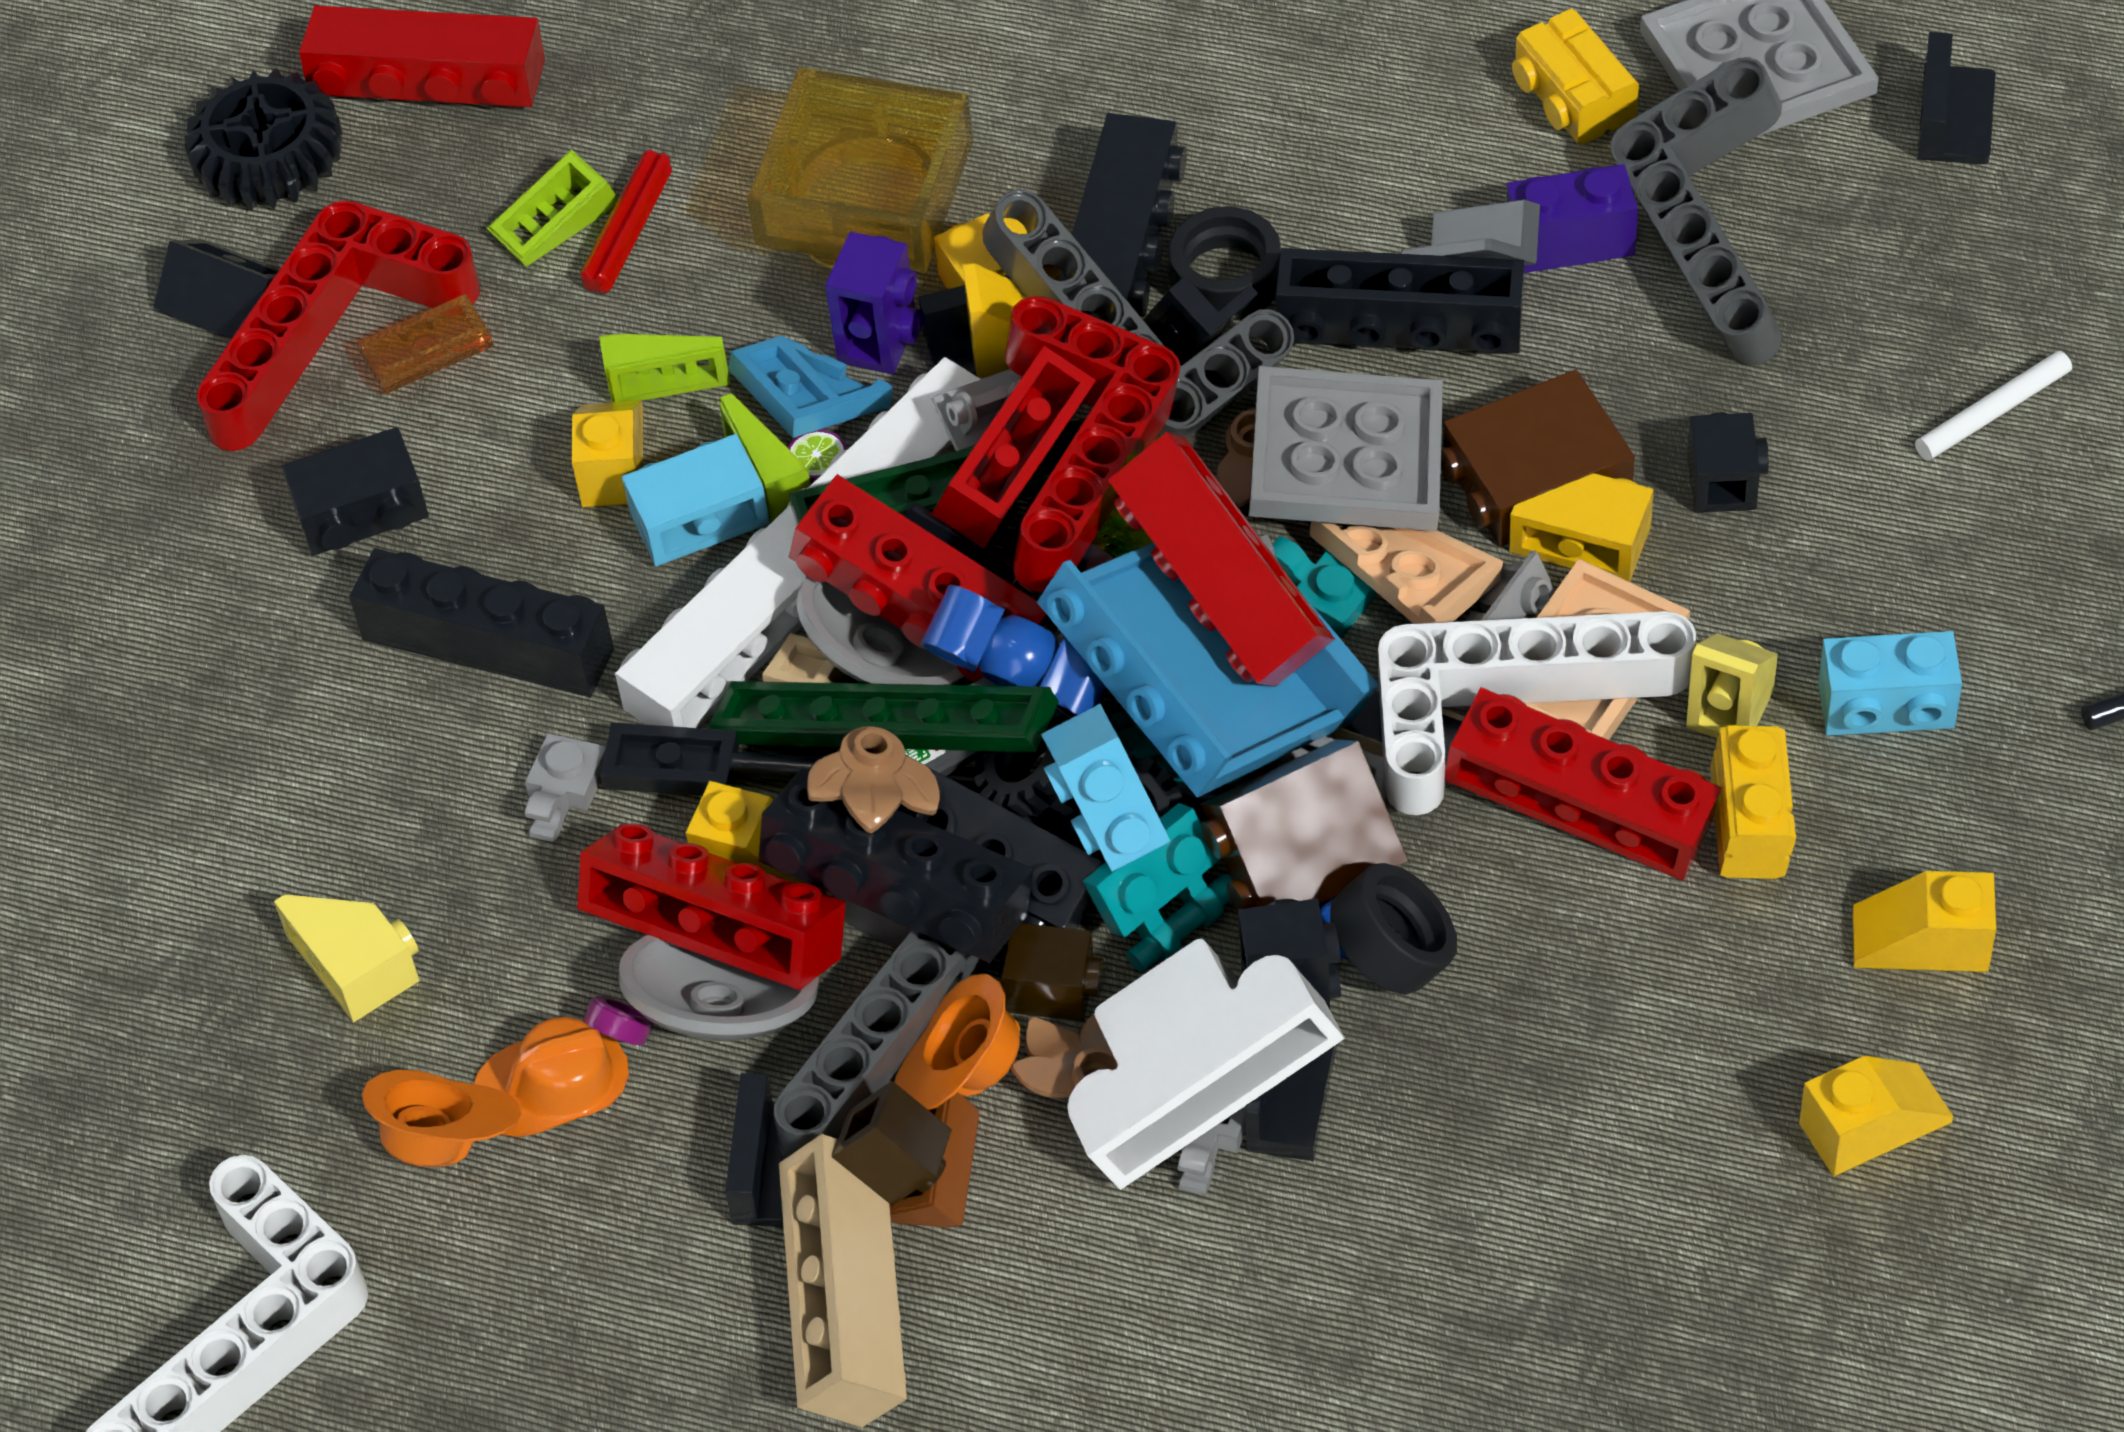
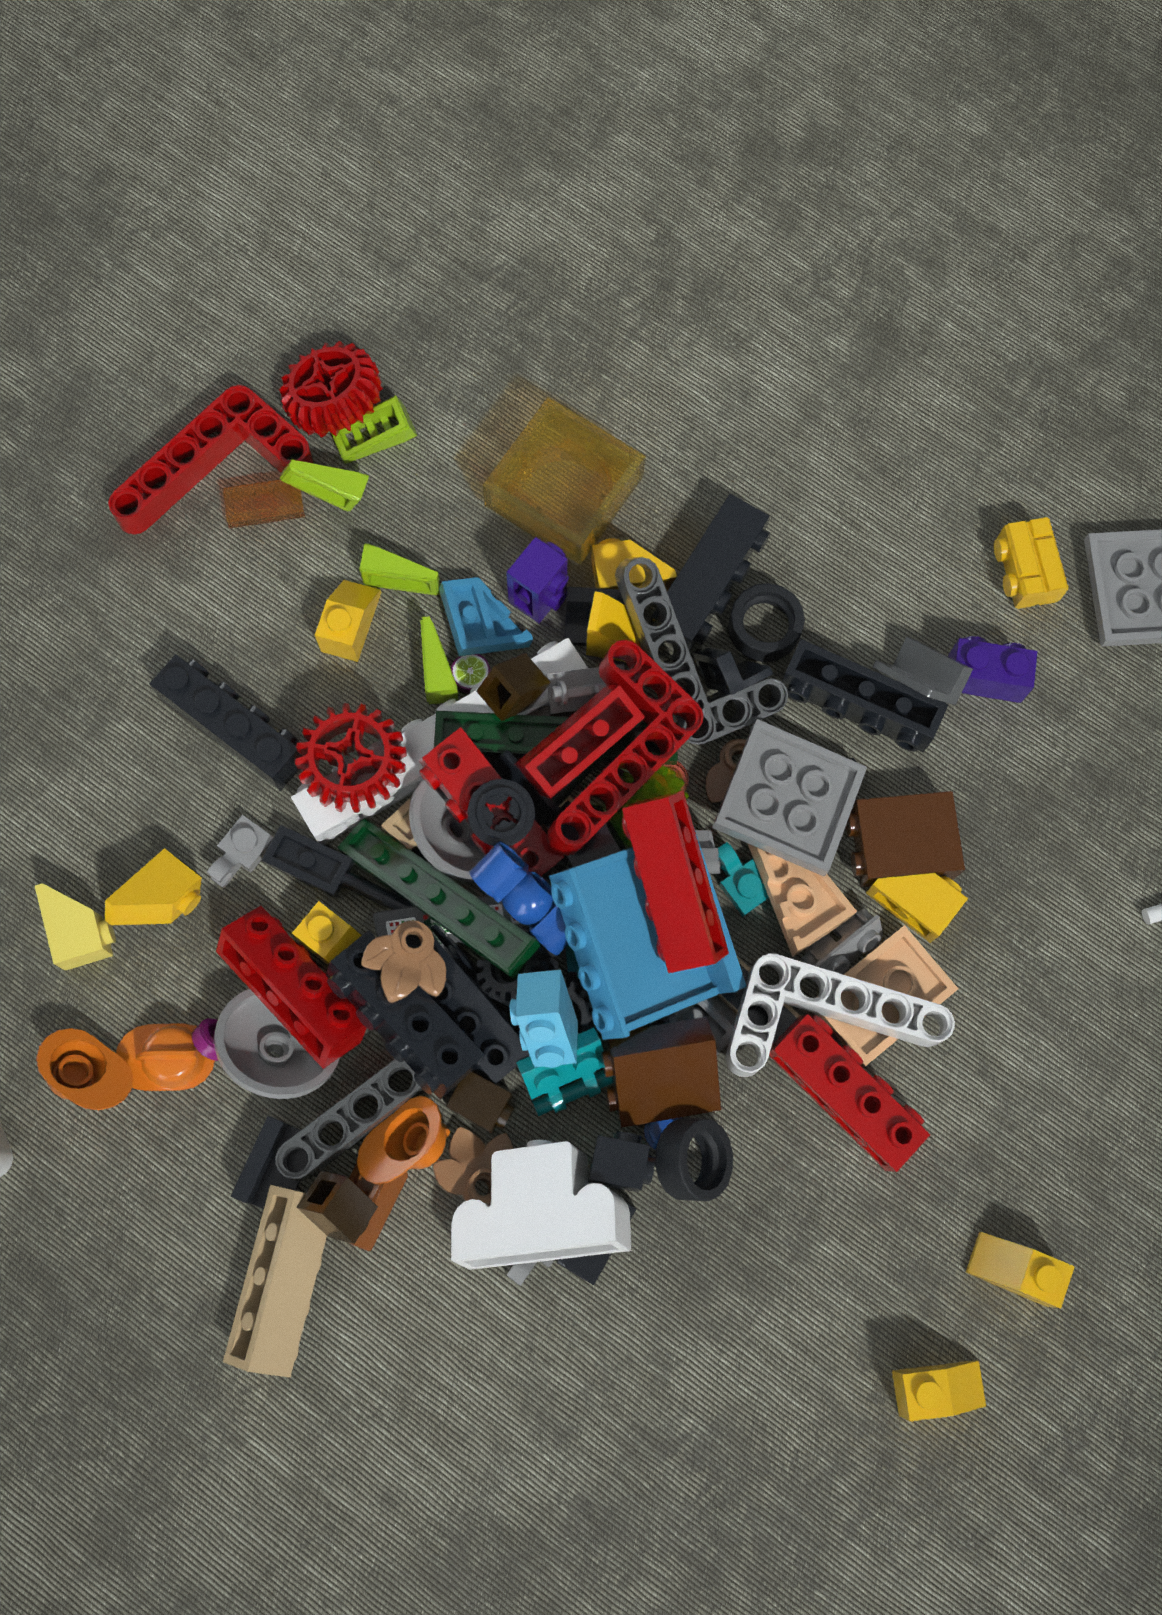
camera: 10 degrees right, 20 degrees up
black panel [154,239,280,339] -> none
black gear [184,68,343,211] -> none
black brick [281,427,429,556] -> none
red brick [299,5,545,107] -> none
red axle [580,149,672,294] -> none
medium azure brick [622,433,770,567] -> none
dark grey beam [1610,57,1782,365] -> none
light yellow slope [1686,633,1778,739] -> none
black brick [1687,412,1769,513] -> none
yellow brick [1710,725,1796,879] -> none
medium azure brick [1818,631,1962,736] -> none
none -> yellow slope [105,848,202,925]
none -> red gear [279,341,383,438]
none -> lime slope [279,460,369,512]
none -> red gear [295,703,407,813]
none -> black gear [467,779,535,846]
none -> dark brown brick [476,653,551,721]

